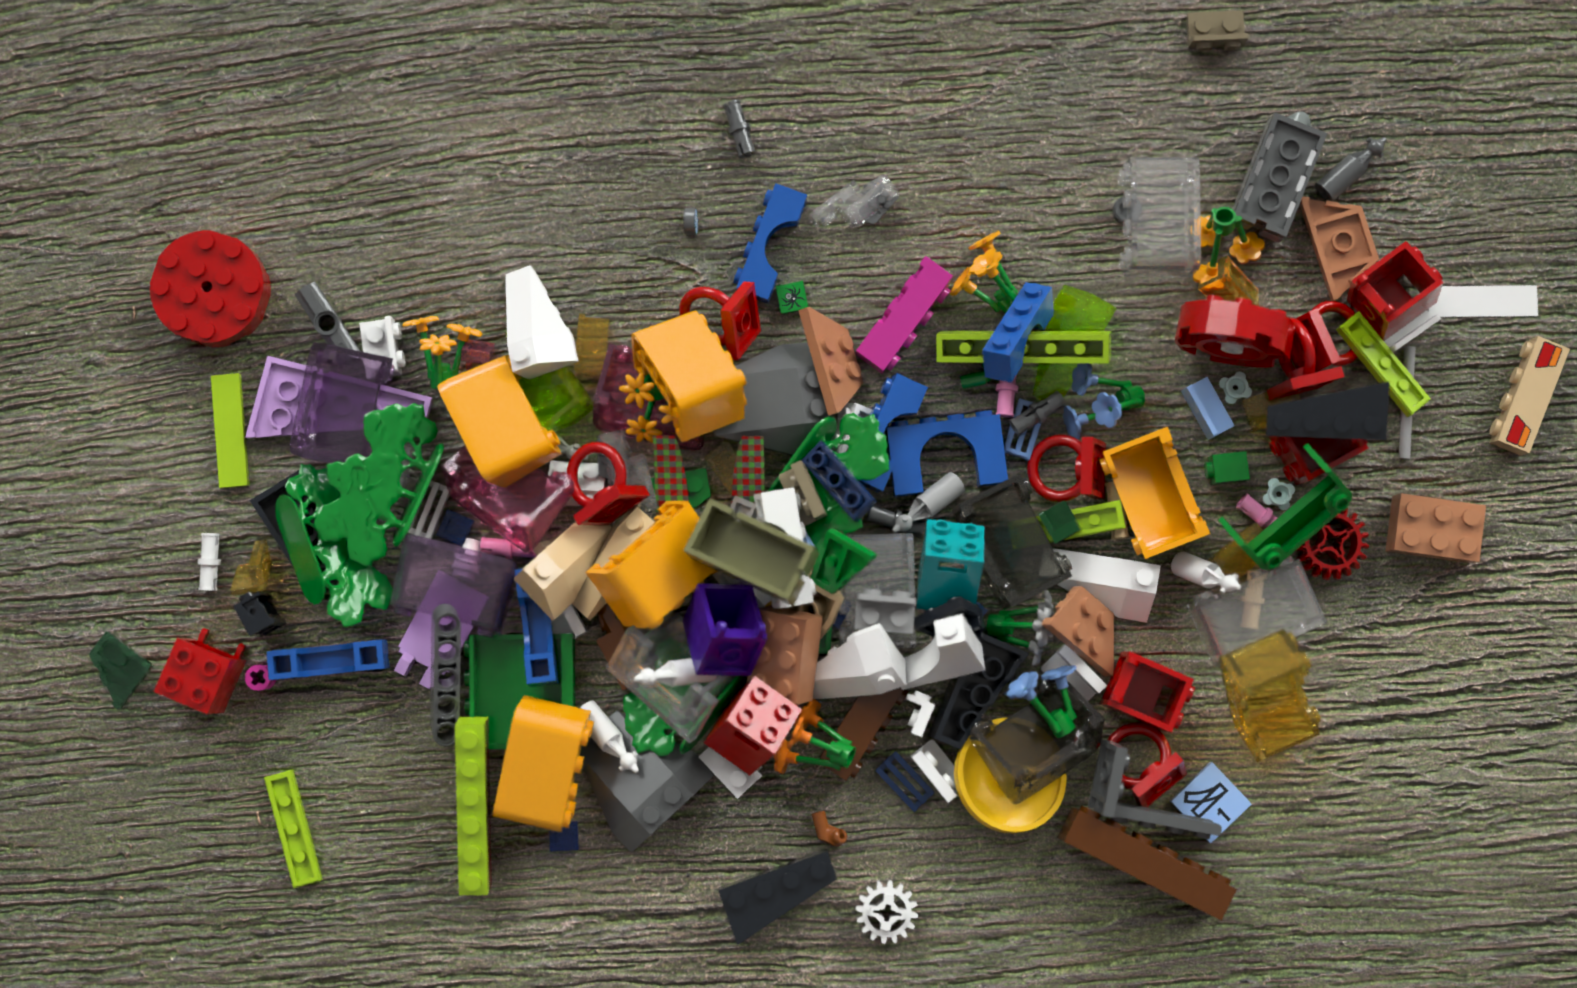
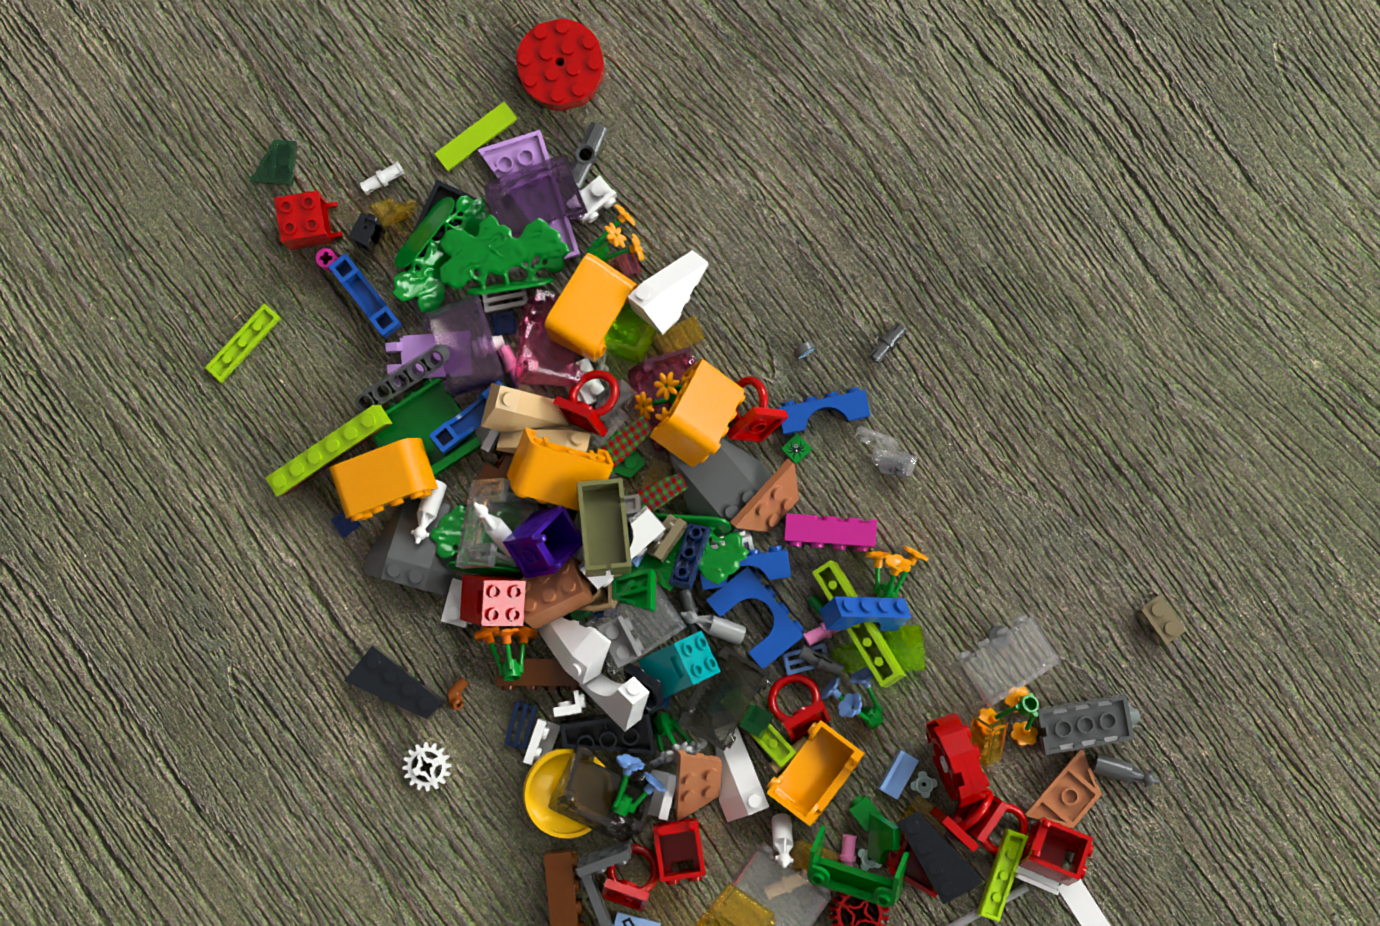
camera: 65 degrees right, 0 degrees up
none -> green tile [867,813,901,864]

